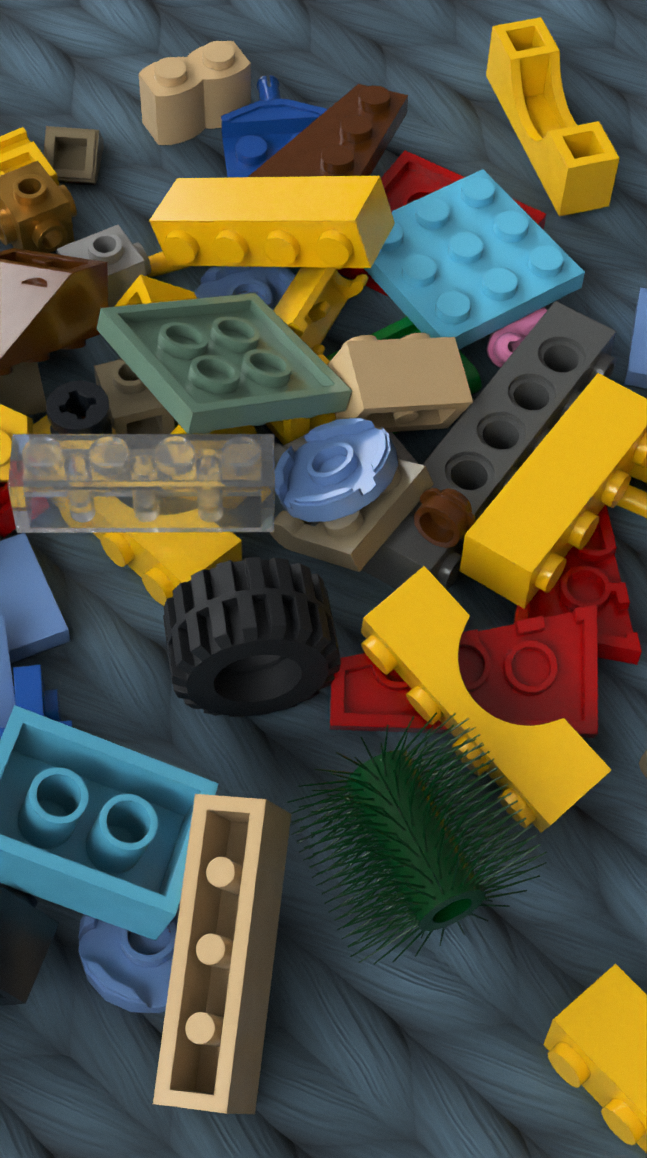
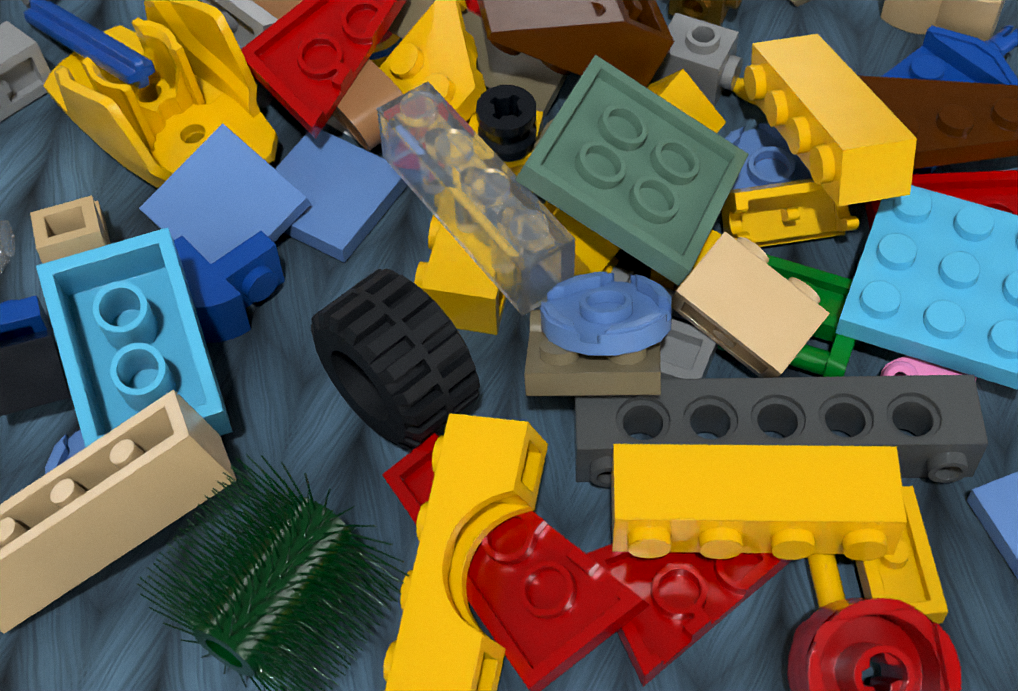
camera: 60 degrees right, 0 degrees up
reddish brown plate [414,488,476,548] -> none

